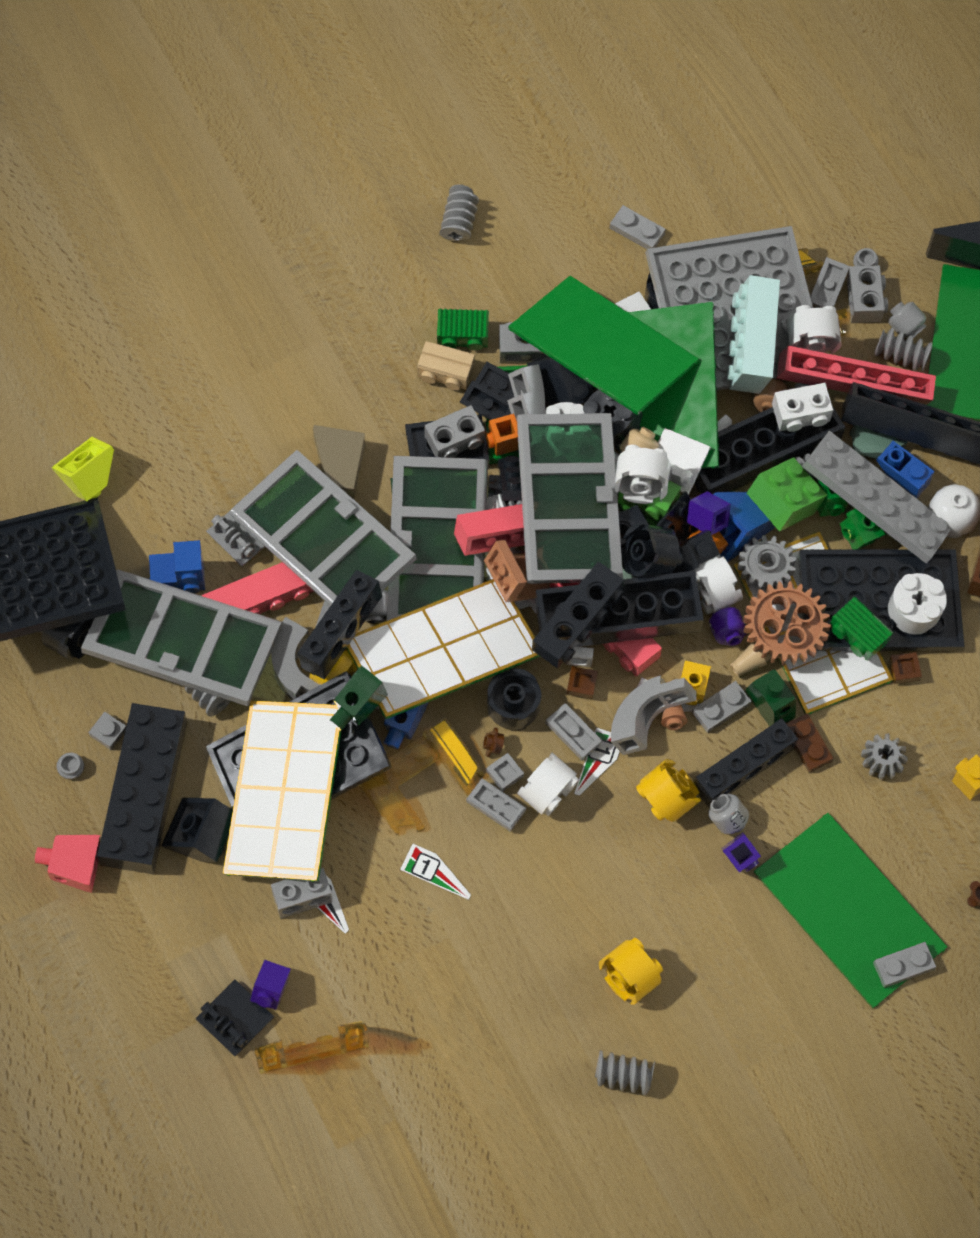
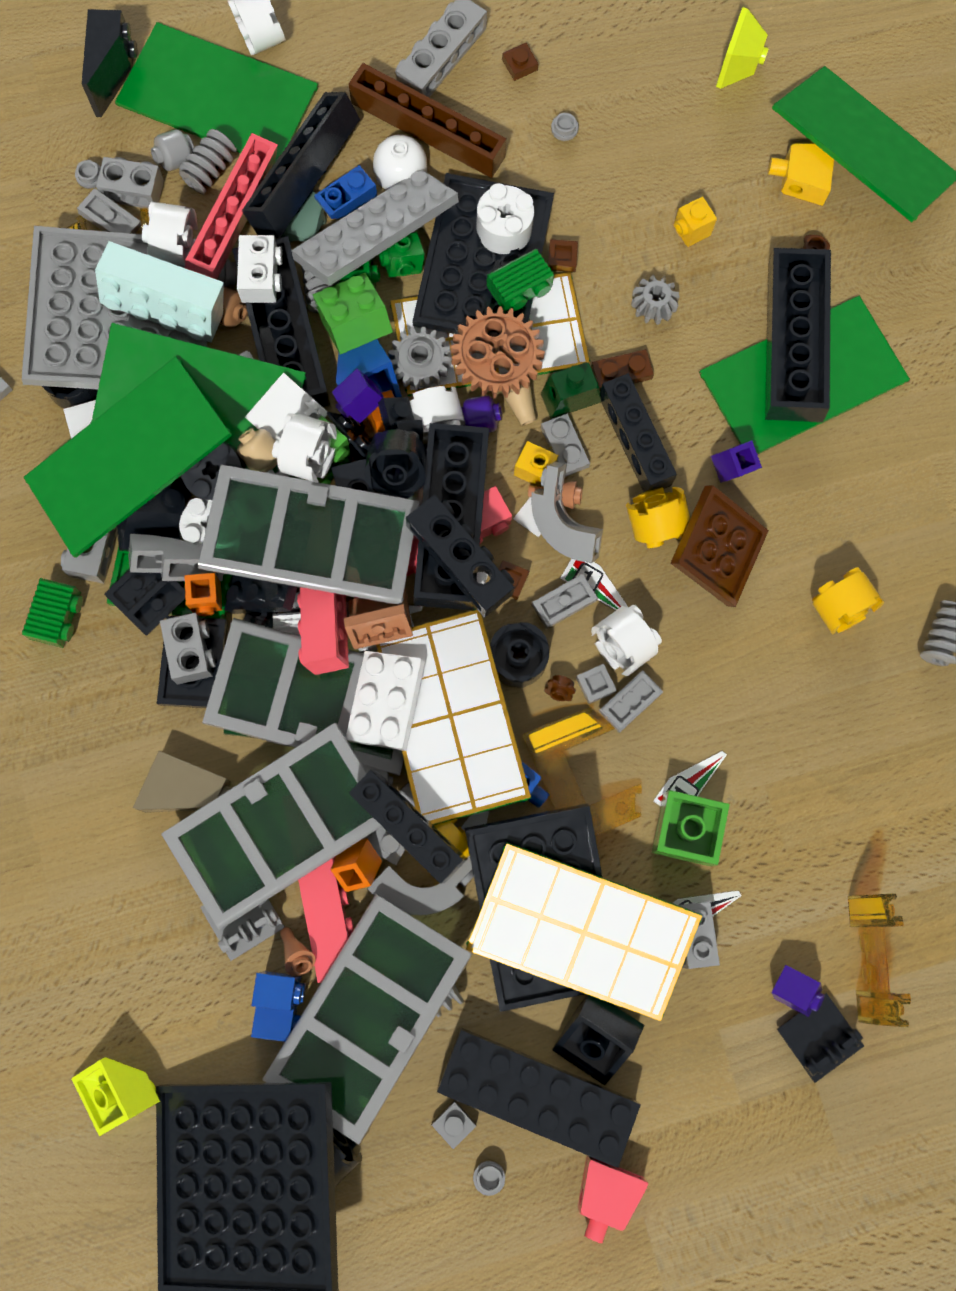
camera: 80 degrees left, 10 degrees up
dark green torso [329,665,388,731] -> none
tan brick [417,341,475,390] -> none
light grey head [709,794,749,834] -> none
light grey plate [873,942,936,988] -> none
none -> nougat cone [280,927,316,977]
none -> orange brick [330,838,382,892]
none -> white plate [346,651,425,751]
none -> bright green brick [652,790,730,867]
none -> reddish brown plate [670,485,769,607]
none -> black brick [765,248,831,422]

